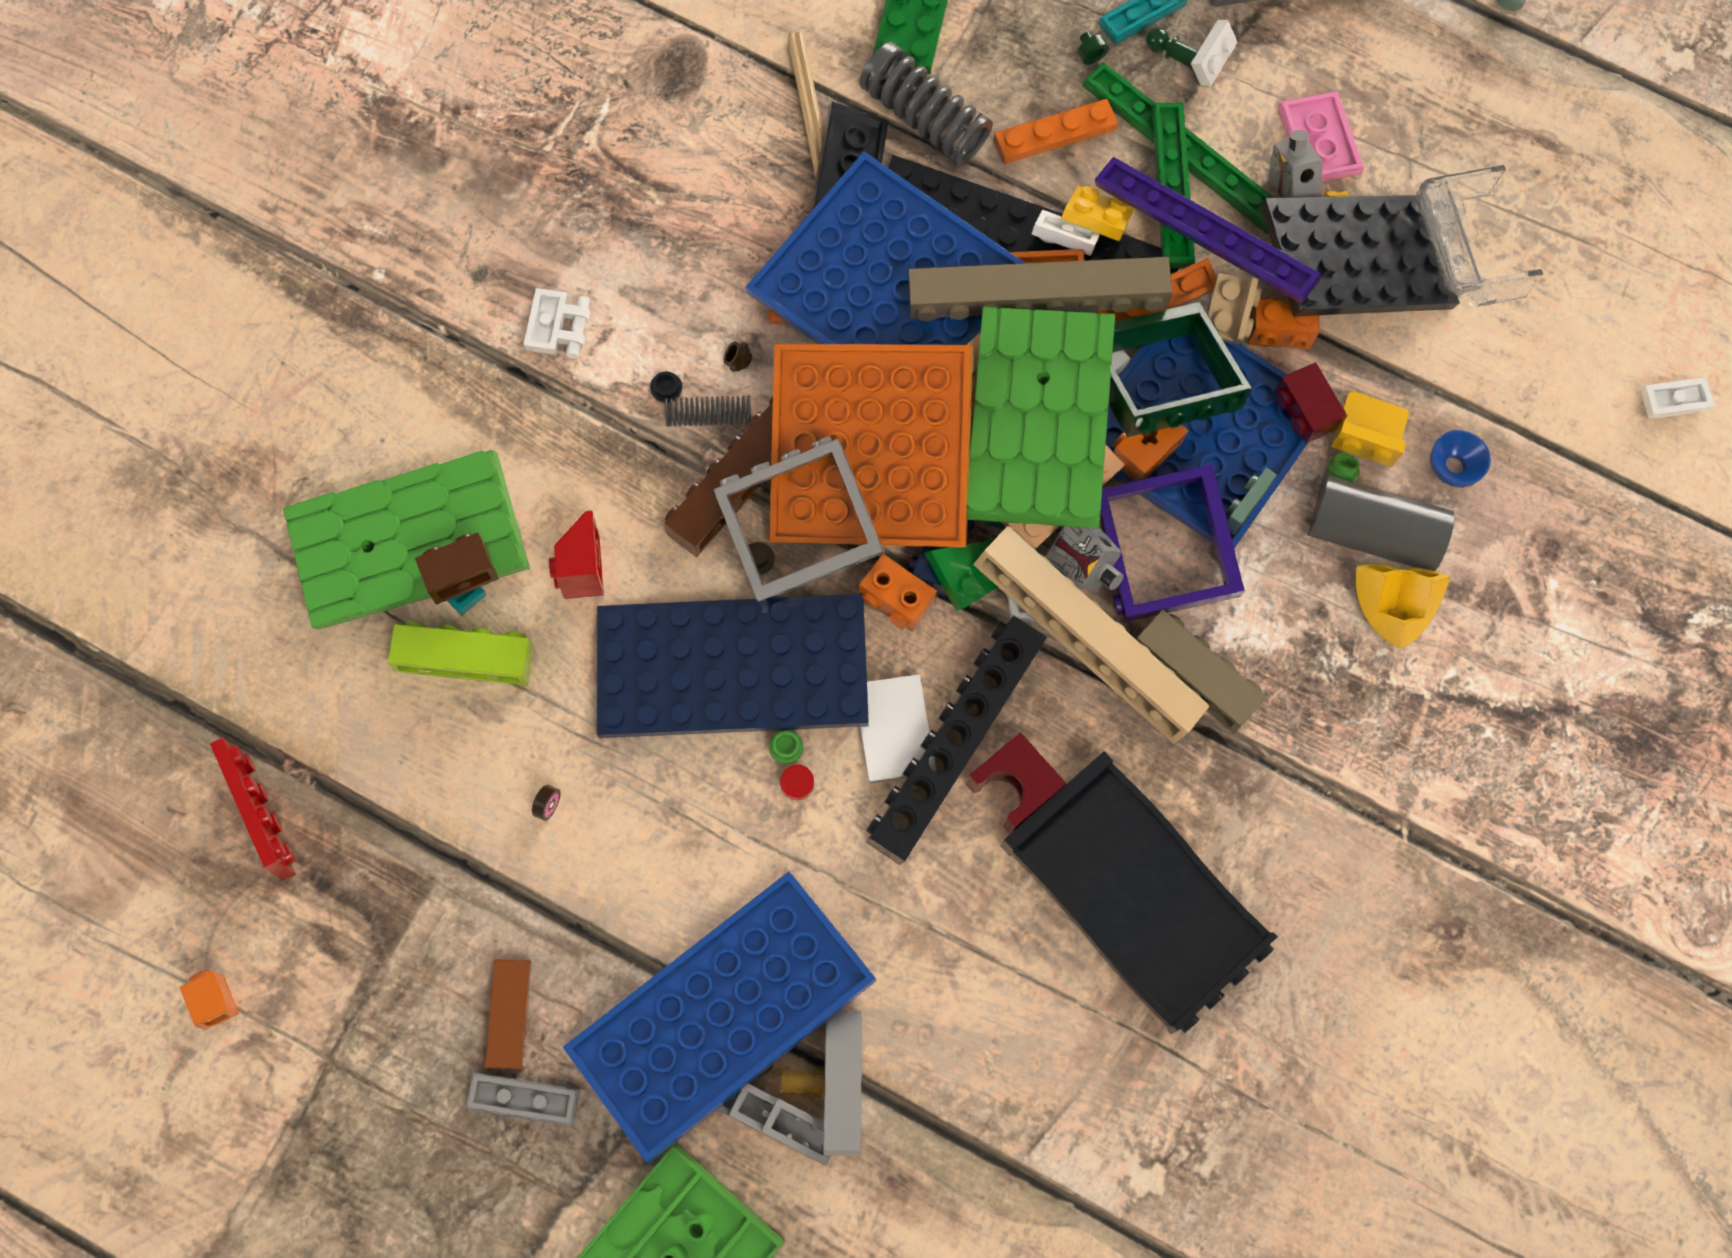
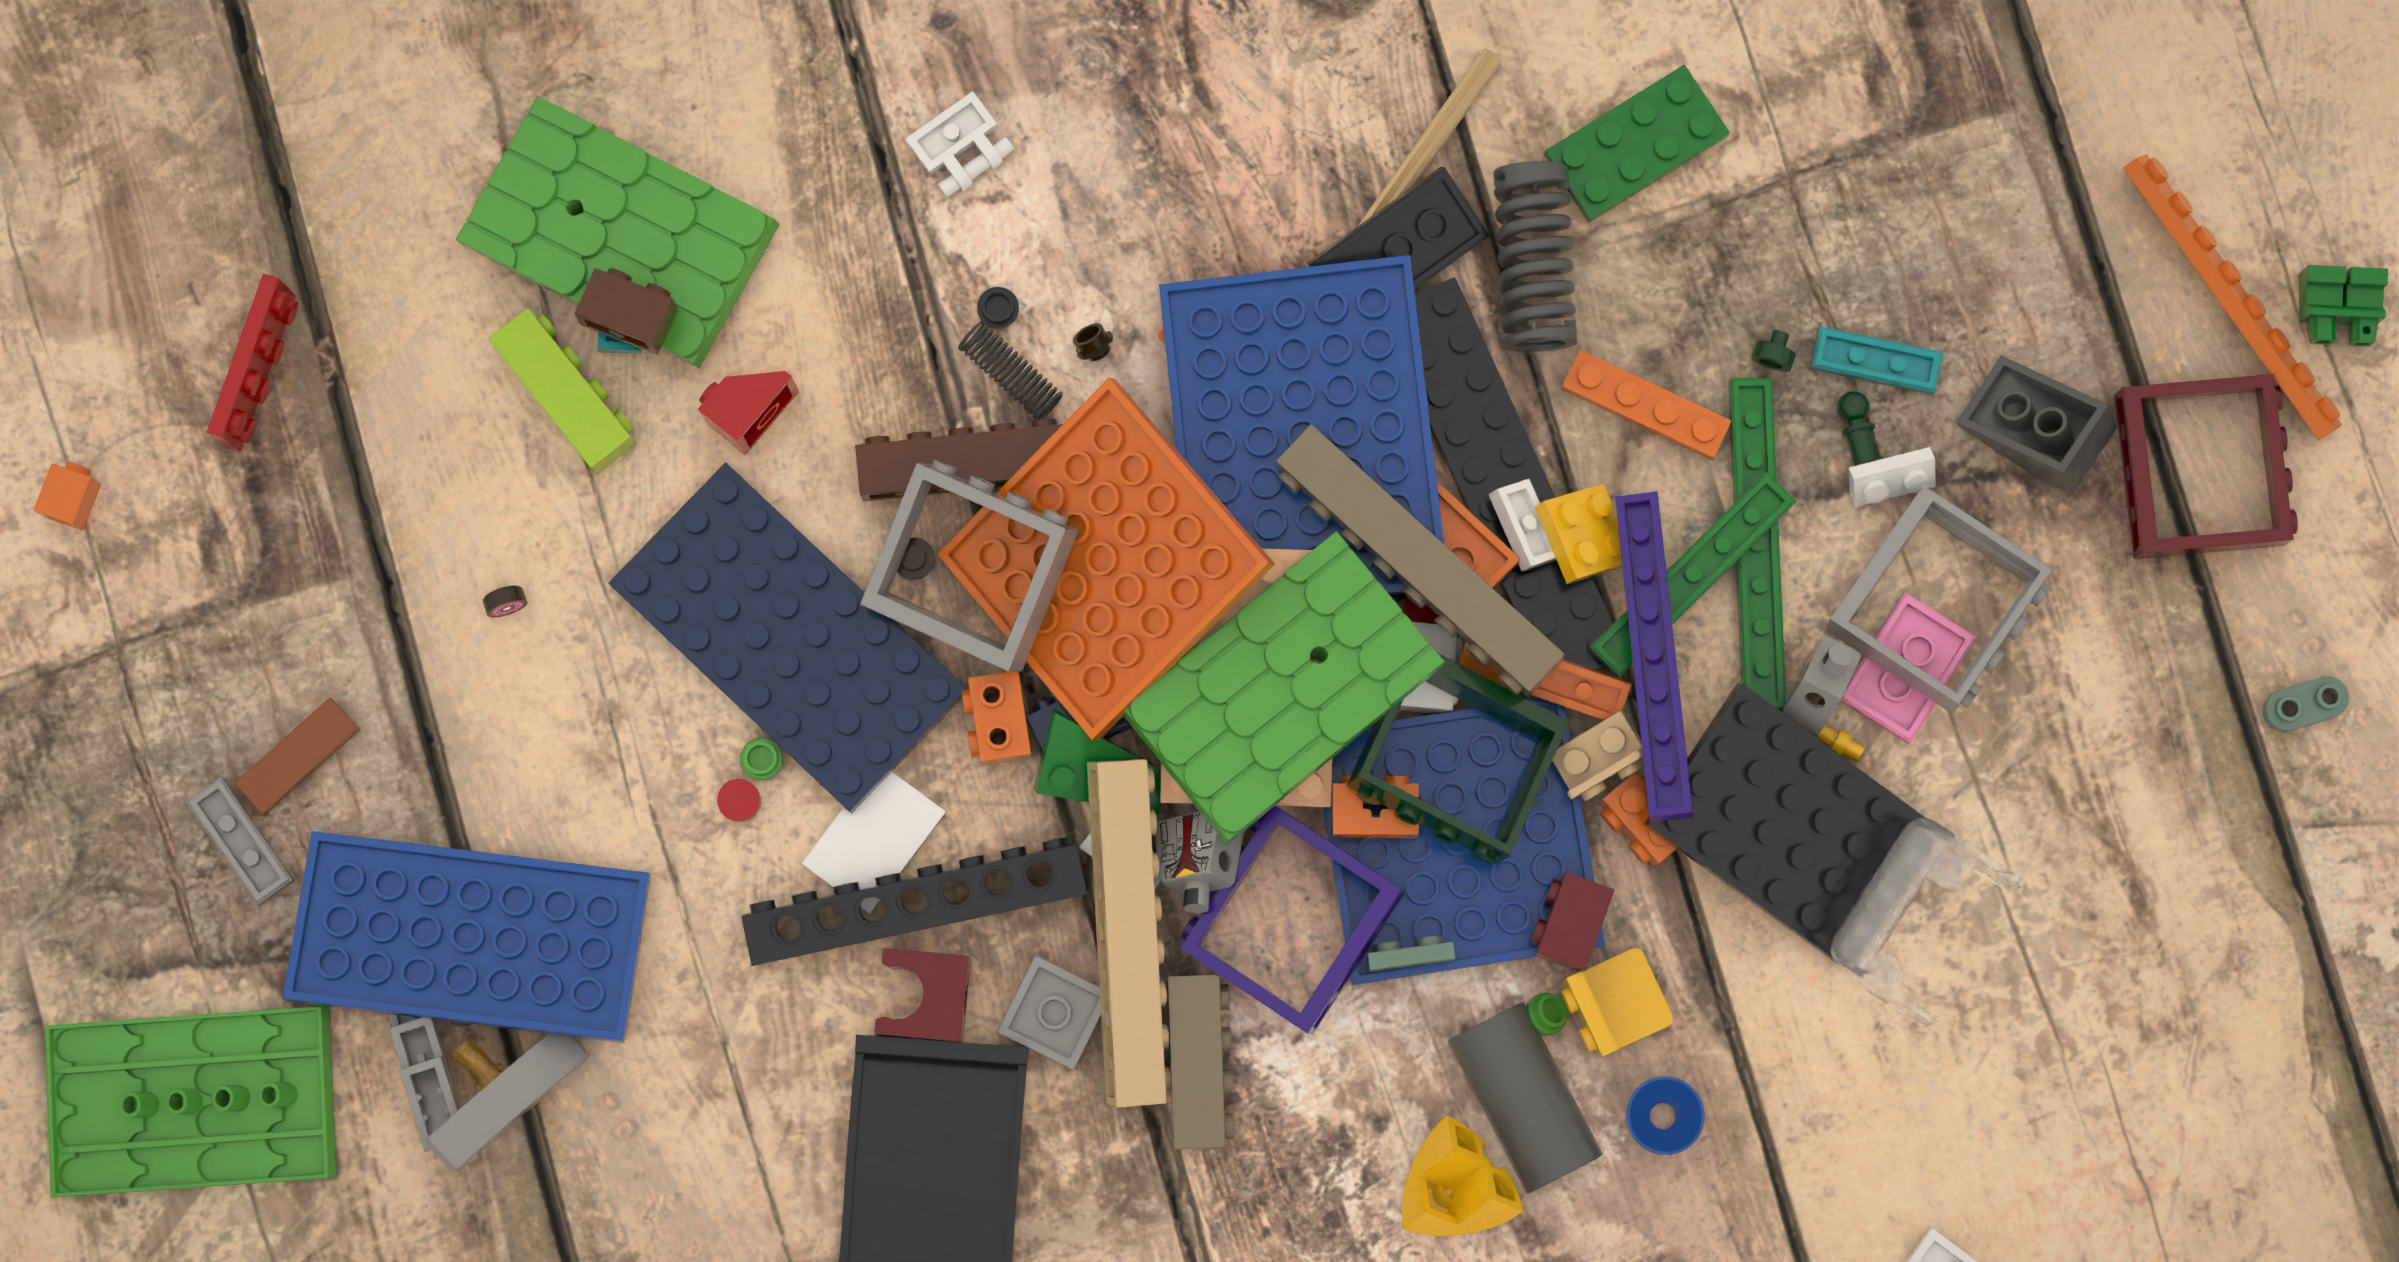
camera: 50 degrees right, 10 degrees up
none -> light grey plate [997,955,1101,1070]
none -> light grey window [1825,485,2052,714]

